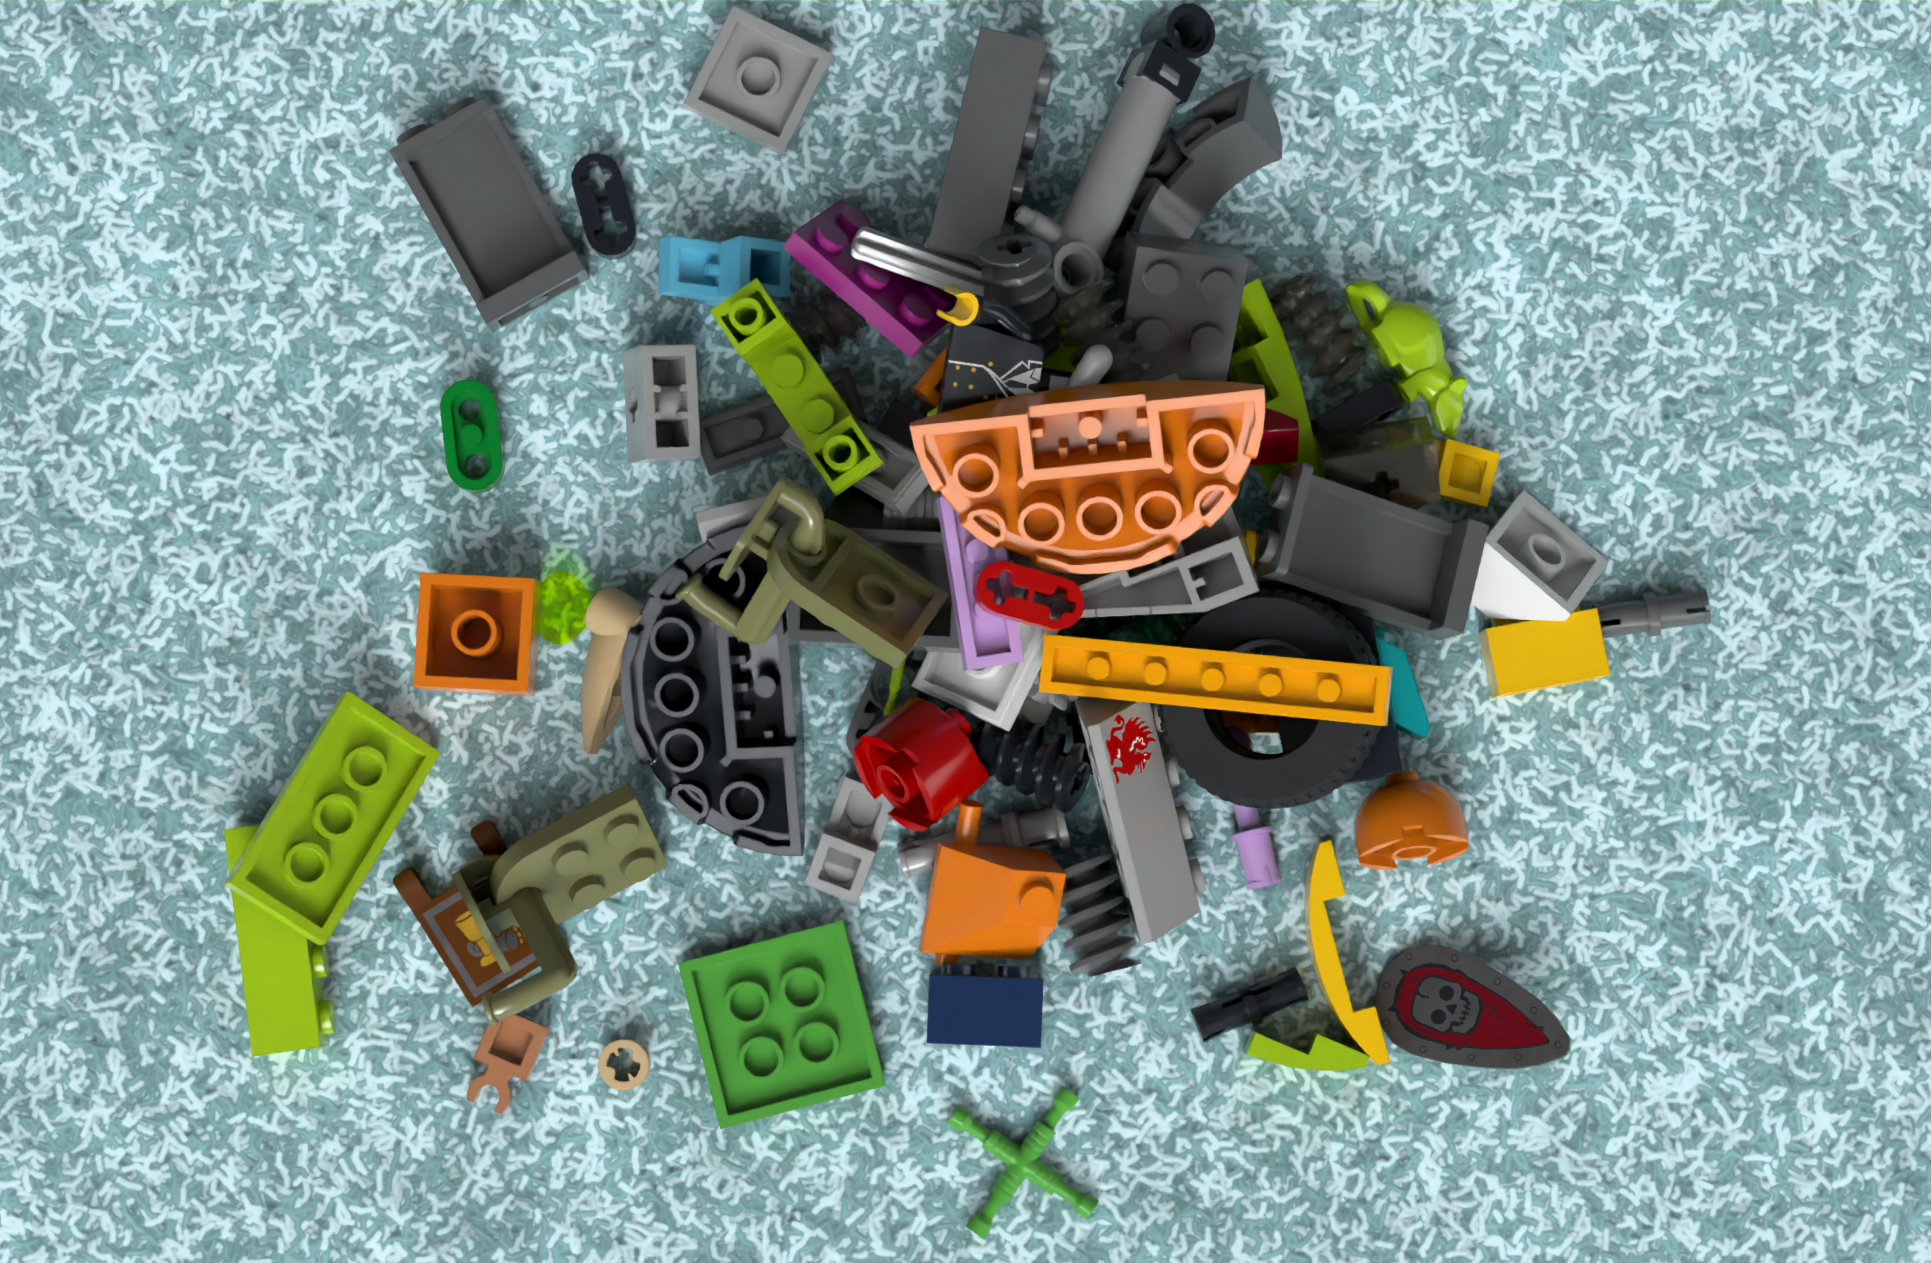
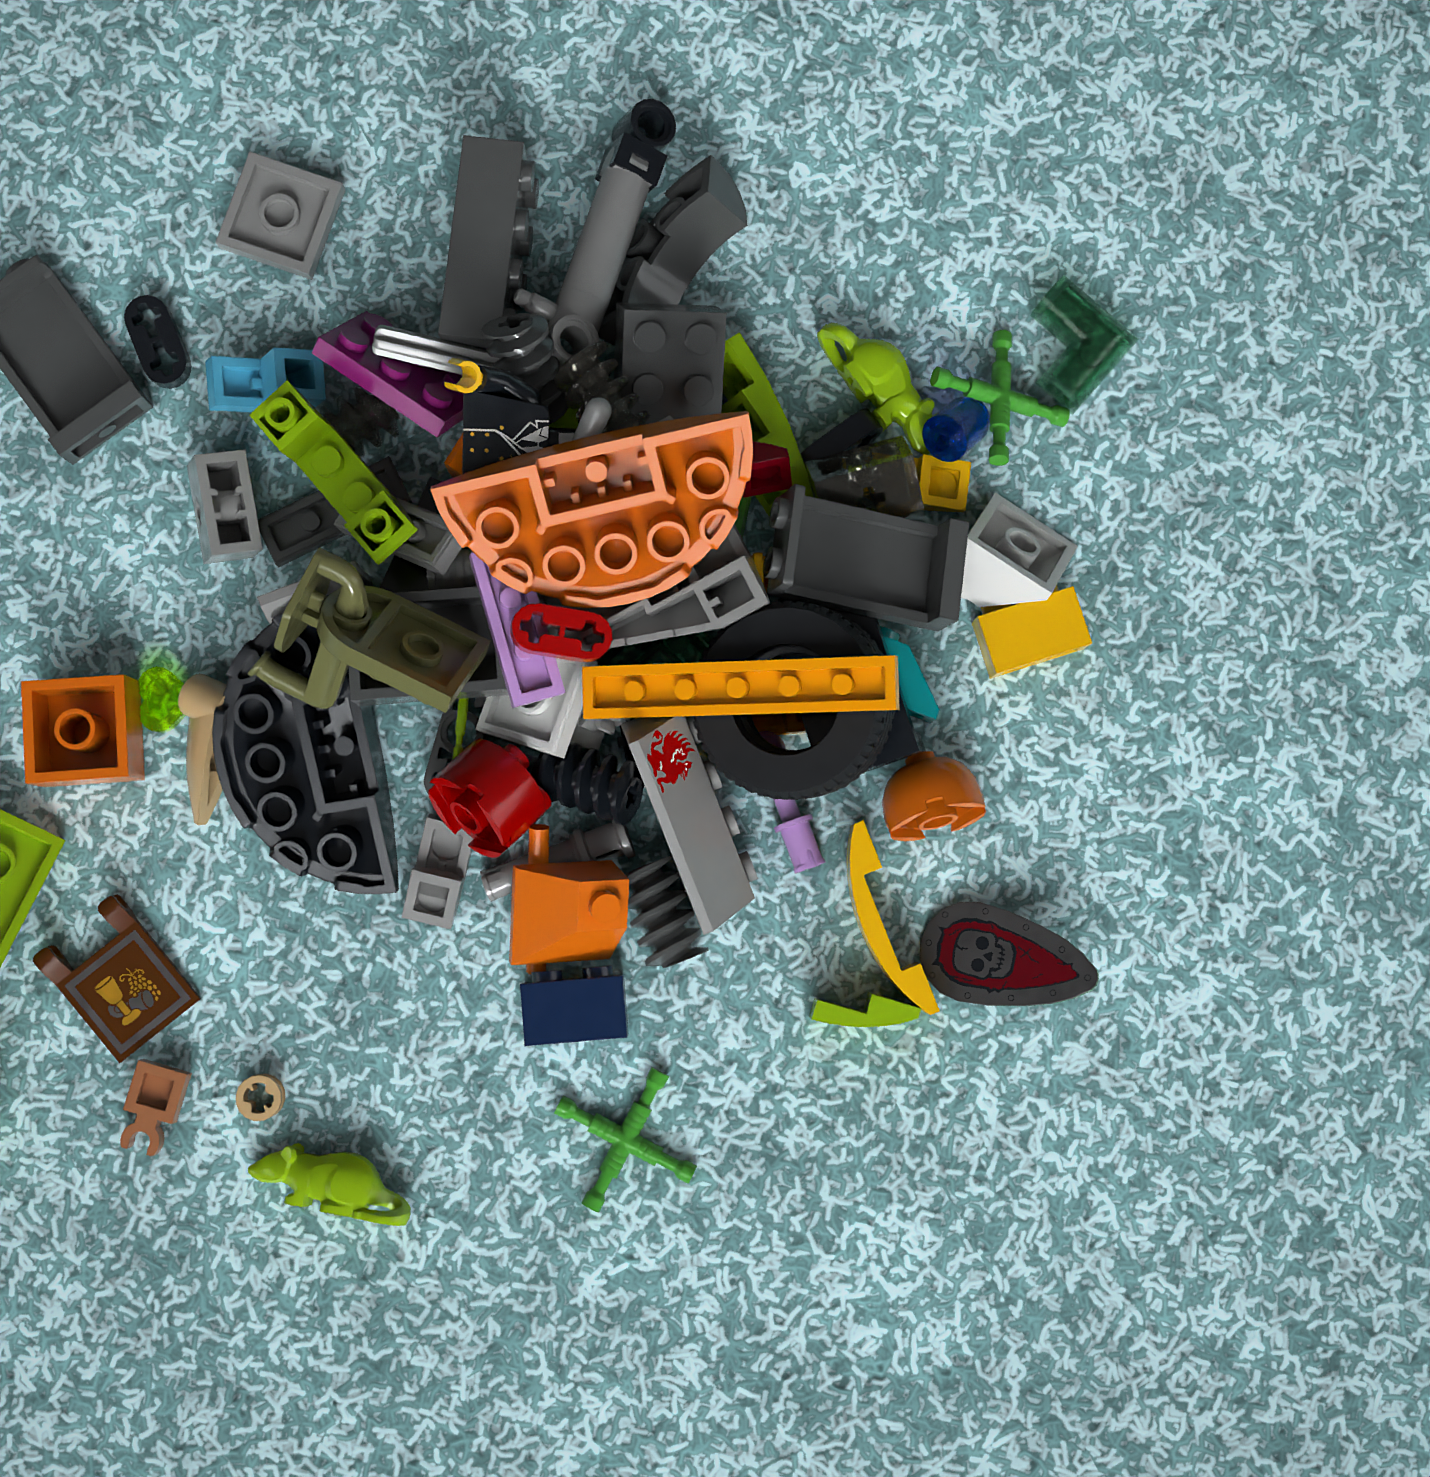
camera: 10 degrees left, 0 degrees up
green plate [440,380,505,493] -> none
olive plate [451,783,669,1026] -> none
bright green plate [678,920,886,1129] -> none
black pin [1190,966,1309,1043] -> none
clear smoke piece [1267,269,1376,395] -> none
dark grey pin [1592,588,1711,640] -> none
none -> lime animal [248,1143,411,1226]
none -> clear blue brick [922,397,990,462]
none -> bright green piece [930,330,1070,466]
none -> clear green brick [1030,275,1138,415]

